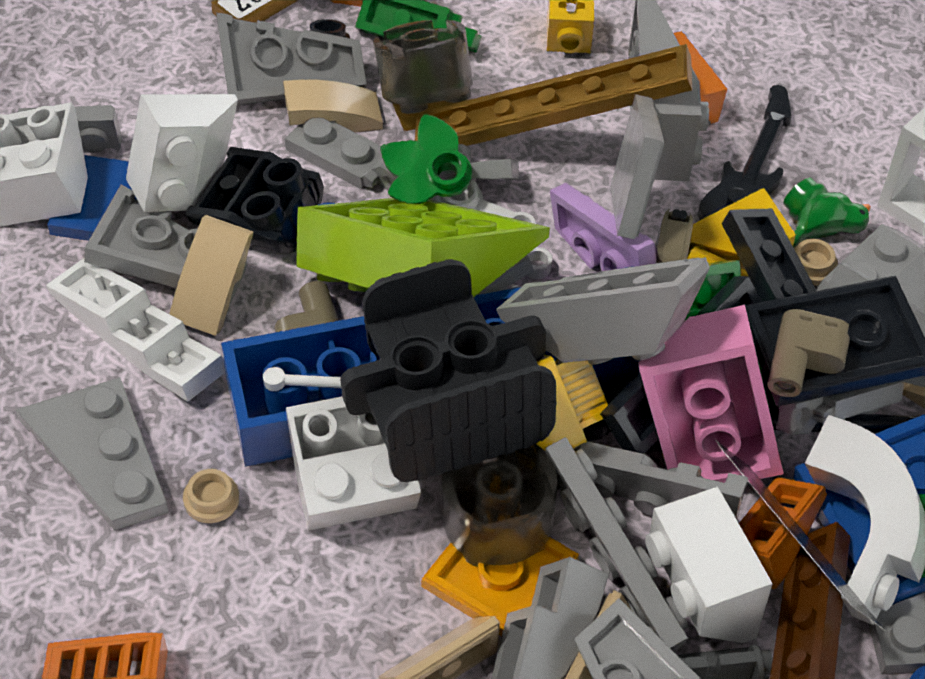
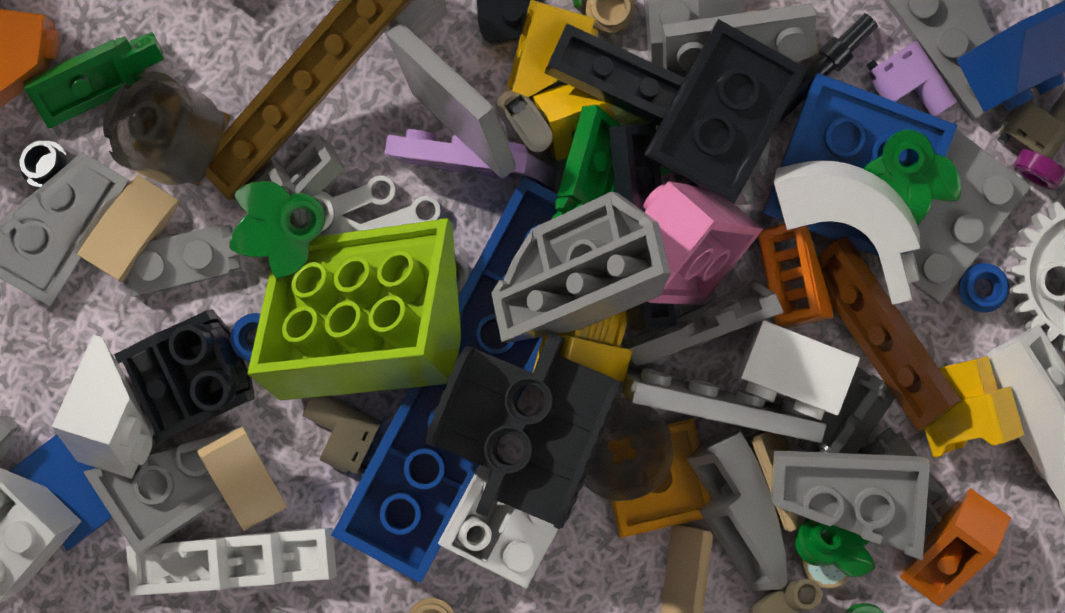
camera: 45 degrees left, 35 degrees up
white hinge [263,367,341,391] -> none
sticker [715,440,886,631] -> none
dark tan piece [768,309,850,397] -> none

